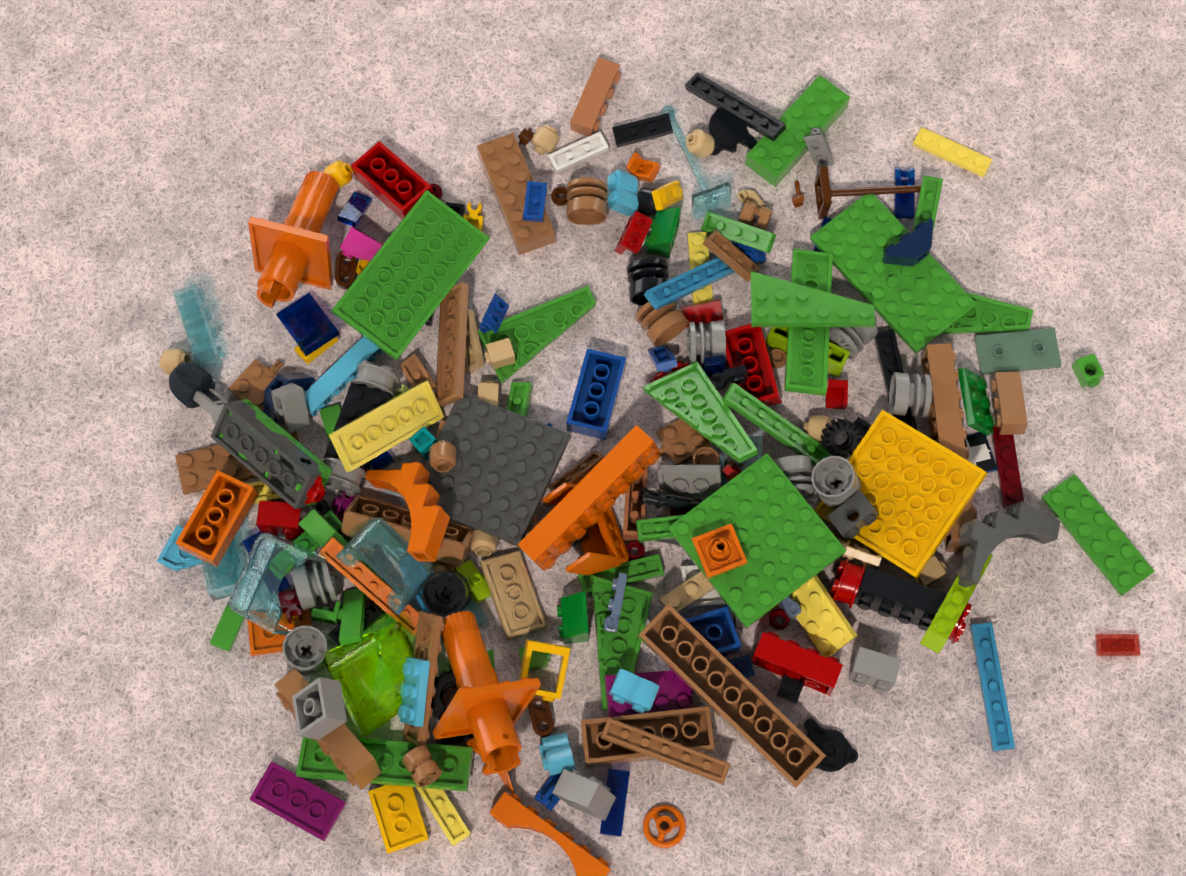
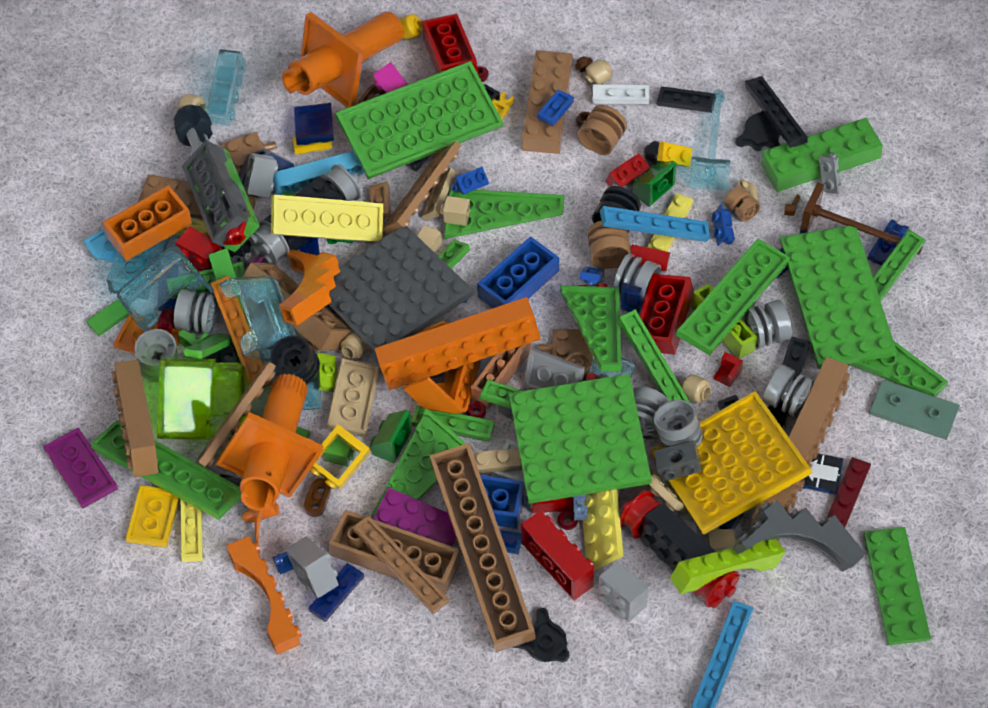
camera: 30 degrees right, 15 degrees down
light grey brick [292,677,347,740] -> none
clear blue tile [337,191,372,227] -> none
medium azure plate [398,657,430,727] -> none
medium nougat wheel [402,745,442,787] -> none
teal panel [409,426,438,461] -> none
medium nougat head [430,440,457,472] -> none
medium azure brick [538,732,575,776] -> none
nougat brick [570,57,622,136] -> none
sand blue hinge [604,572,627,633] -> none
medium azure brick [607,169,639,216] -> none
medium azure brick [609,669,660,713] -> none
orange bracket [626,153,661,183] -> none
black pin [638,486,701,511] -> none
orange piece [643,805,686,848] -> none
tan head [686,129,715,158] -> none
orange plate [692,523,748,579] -> none
bright green tile [701,211,776,254] -> none
medium nougat tile [703,230,761,282] -> none
black plate [712,365,750,390] -> none
bright green wing [751,271,875,327] -> none
black plate [777,675,804,704] -> none
black tyre [821,418,861,458] -> none
dark blue slope [882,219,933,266] -> none
light yellow plate [913,127,992,177] -> none
green plate [957,367,994,436] -> none
medium nougat brick [990,372,1028,435] -> none
bright green brick [1072,353,1105,388] -> none
clear red tile [1095,634,1141,657] -> none

